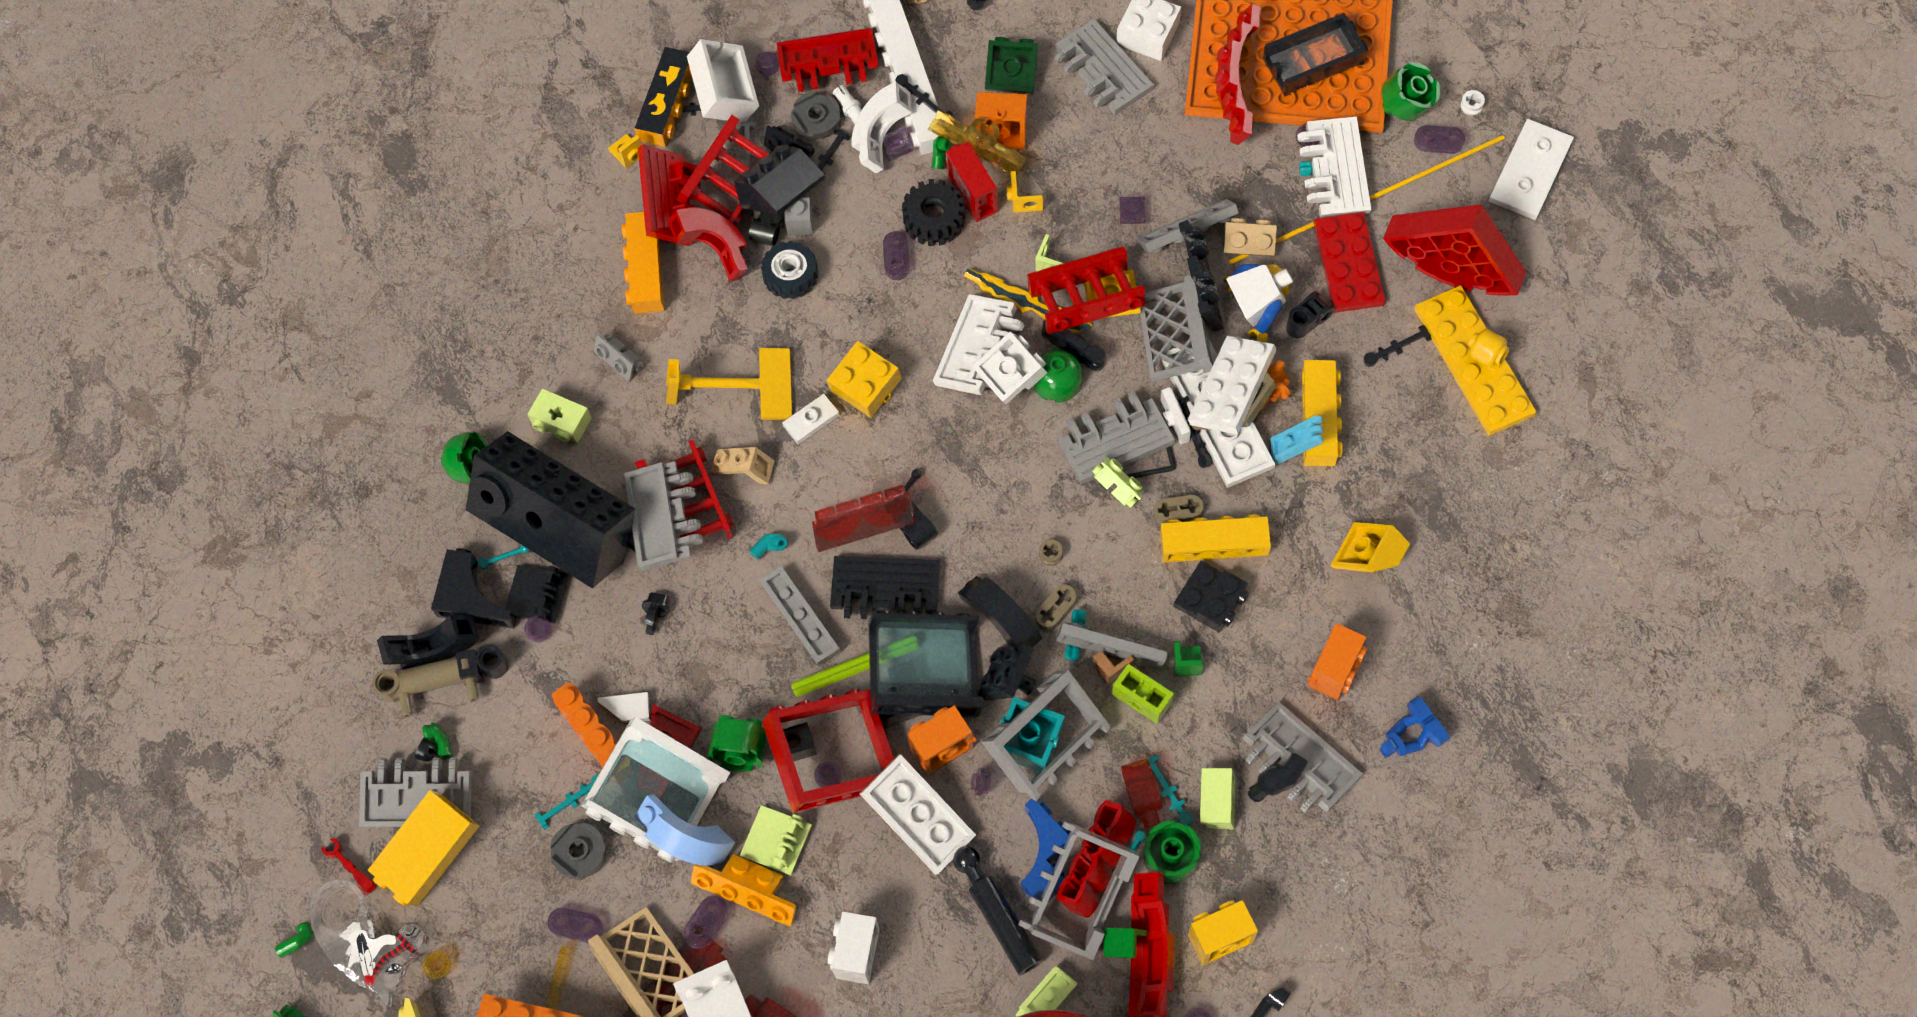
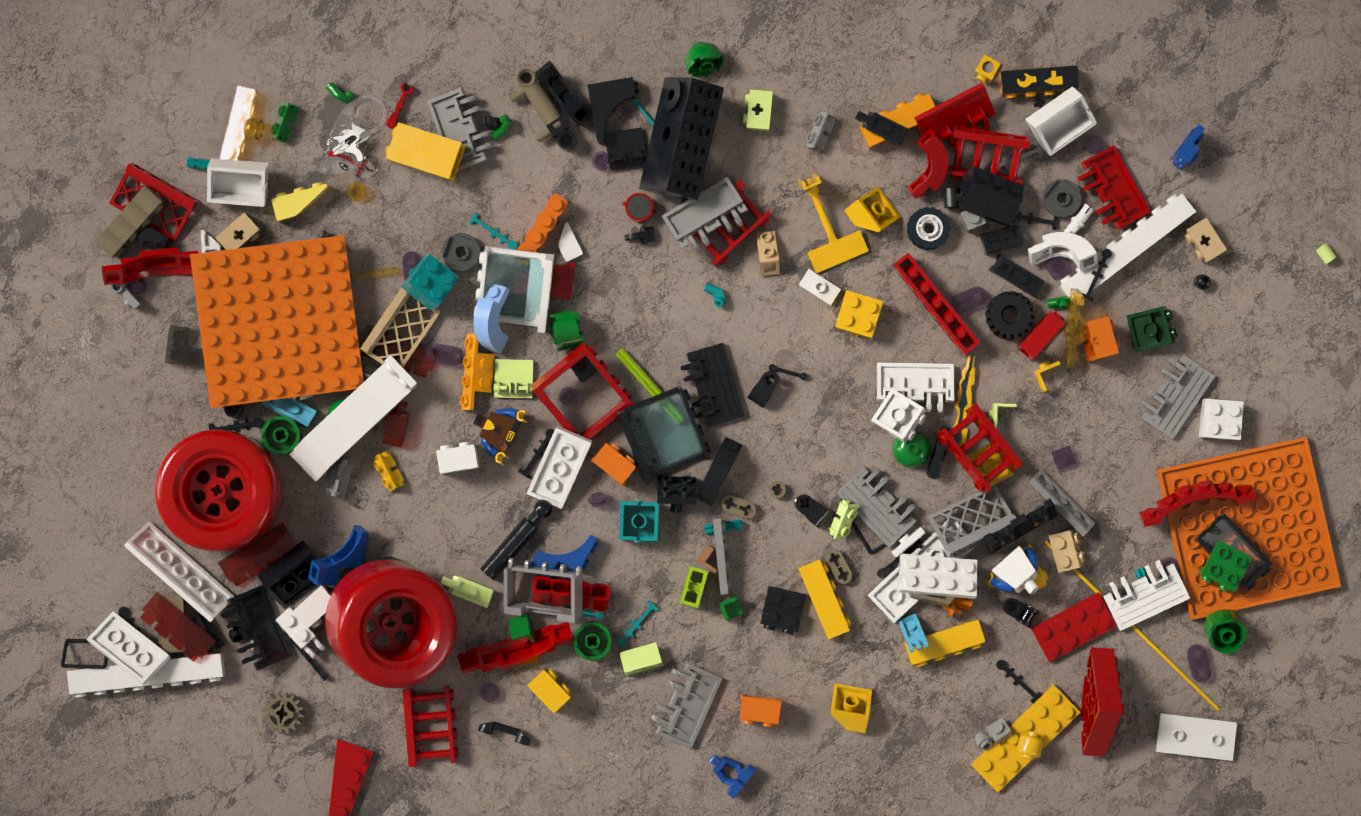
camera: 65 degrees right, 20 degrees up
light grey plate [759,566,840,666] -> none
black hinge [764,125,815,157] -> none
clear red windscreen [812,485,916,552] -> none
light grey hinge [981,670,1111,801] -> none
clear red piece [1121,758,1162,829] -> none
black arm [1248,753,1308,802] -> none
white bush [1460,90,1485,116] -> none
none -> teal brick [401,253,459,311]
none -> torso [473,408,530,466]
none -> black piece [518,429,554,478]
none -> pearl dark grey piece [622,193,656,222]
none -> black piece [794,495,831,528]
none -> yellow slope [844,186,901,232]
none -> black hinge [855,111,909,147]
none -> red brick [892,253,980,356]
none -> light grey plate [975,717,1014,751]
none -> black hinge [980,225,1024,254]
none -> black plate [989,254,1045,298]
none -> green bracket [1197,541,1252,593]

